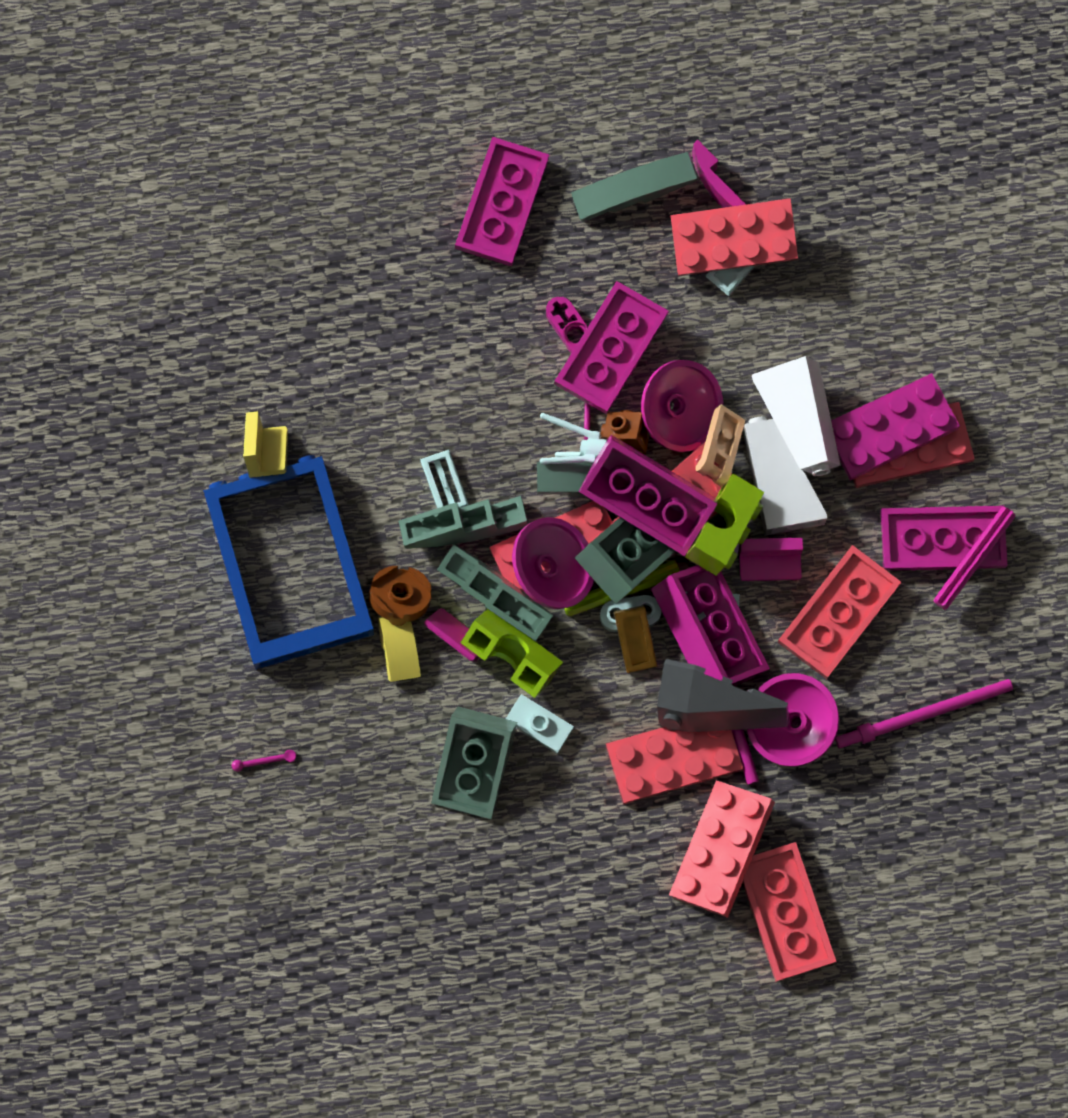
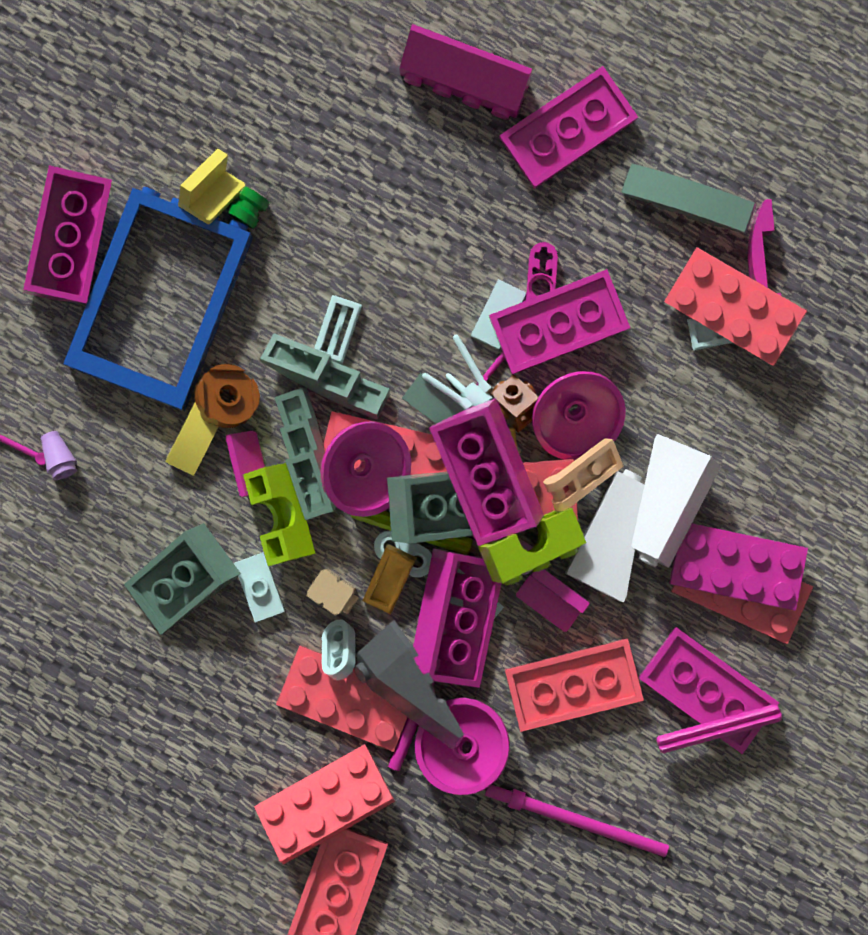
camera: 45 degrees right, 10 degrees up
none -> dark pink slope [23,165,112,304]
none -> lavender cone [40,431,77,480]
none -> green wheel [227,186,270,230]
none -> tan brick [307,569,359,615]
none -> light aqua plate [322,620,355,680]
none -> dark pink slope [399,24,532,120]
none -> light aqua tile [471,279,526,350]

